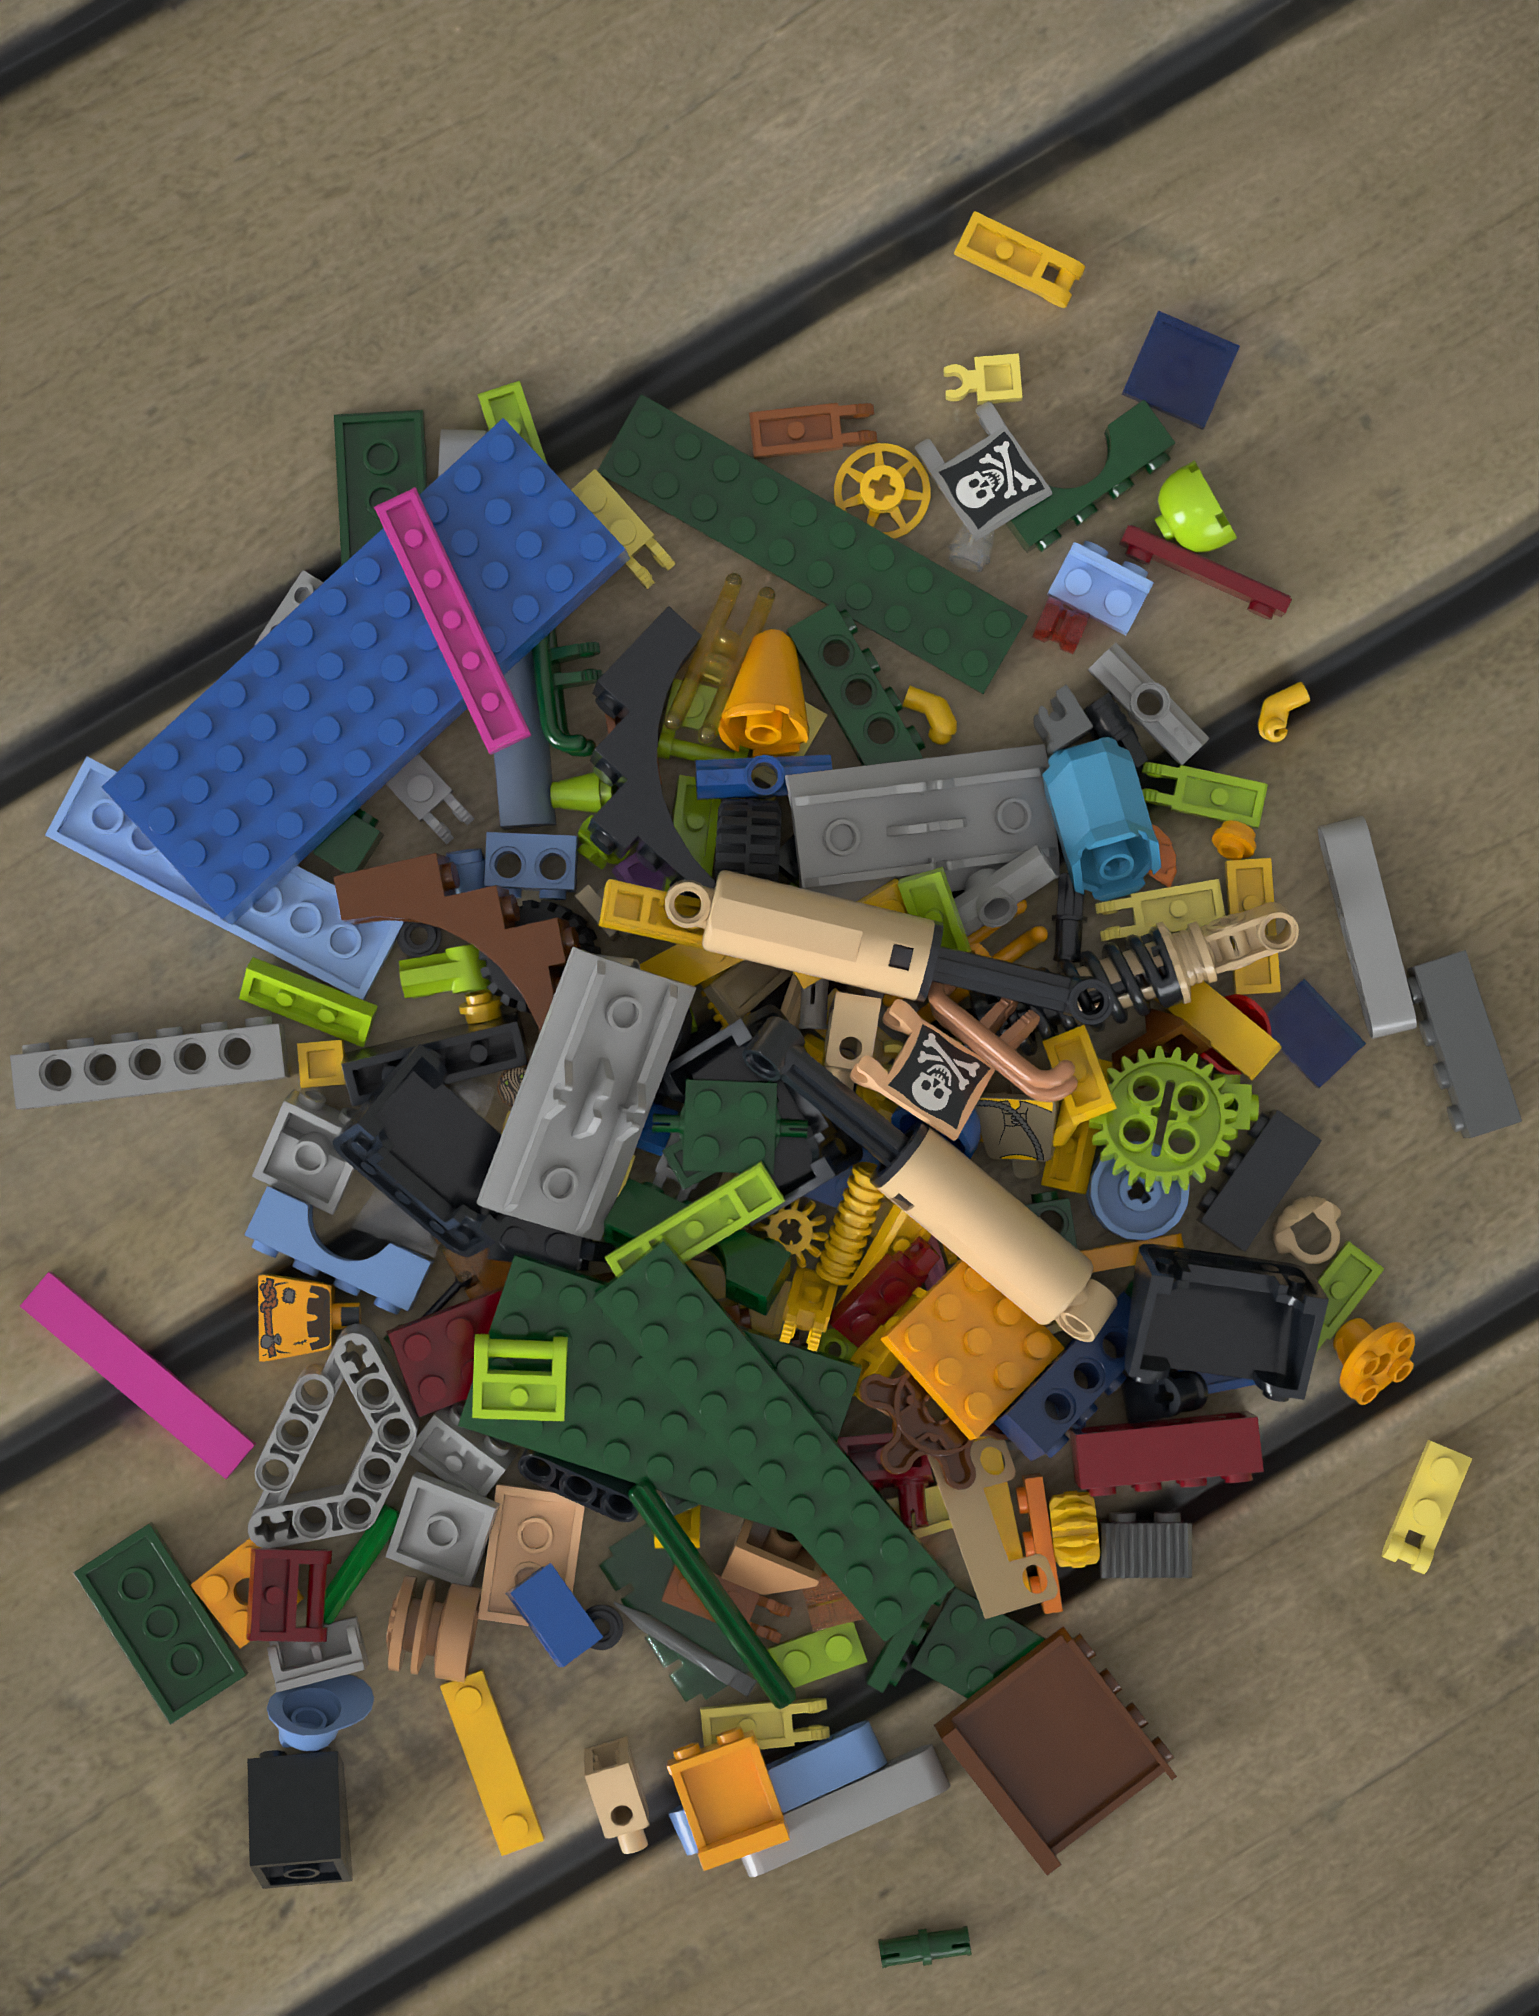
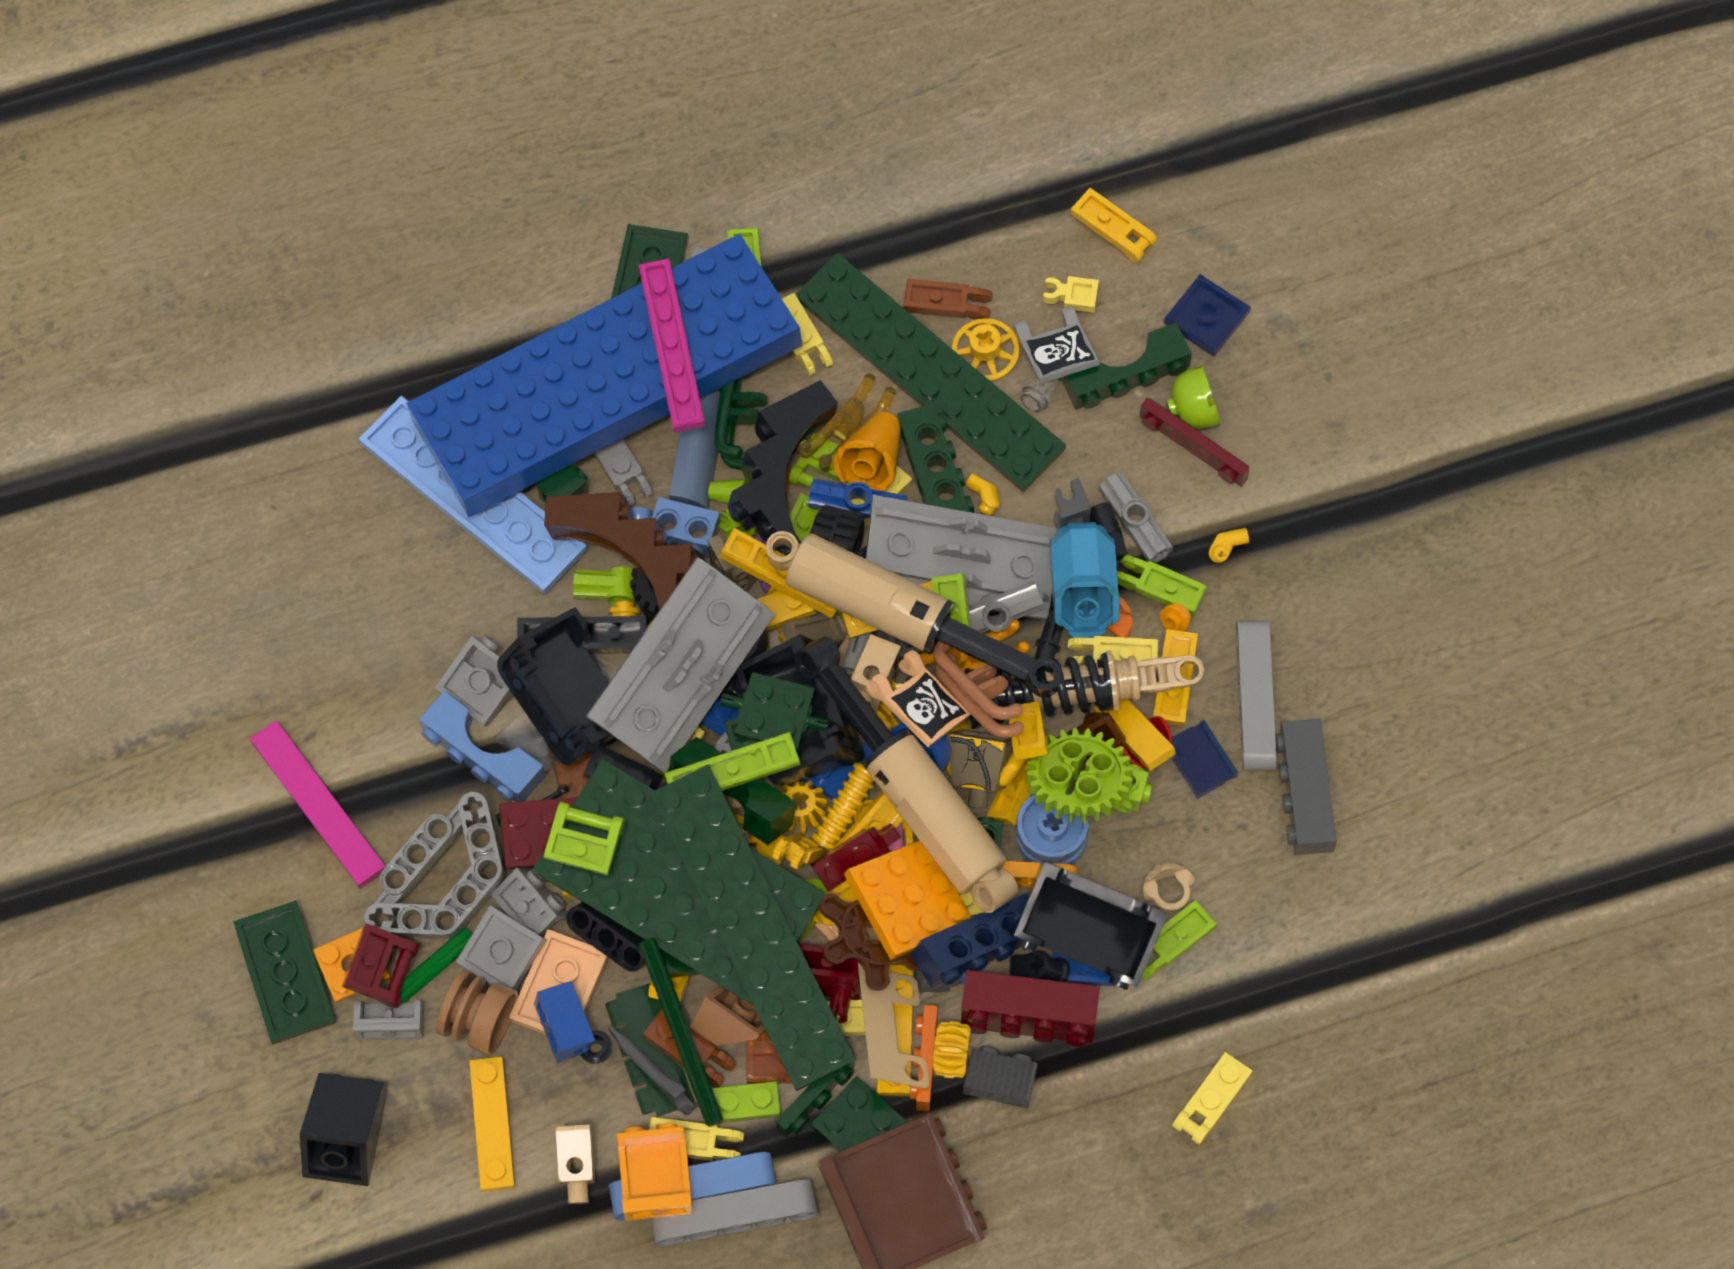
camera: 15 degrees right, 20 degrees down
light grey brick [10,1016,290,1110] -> none
lime plate [239,957,378,1048] -> none
torso [258,1274,361,1362] -> none
medium blue piece [267,1675,374,1751] -> none
yellow plate [297,1040,346,1089] -> none
black plate [397,922,442,958] -> none
clear red wheel [1032,596,1090,655] -> none
light blue bracket [1047,541,1154,636] -> none
black brick [1196,1109,1322,1252] -> none
light orange plate [1333,1318,1415,1405] -> none

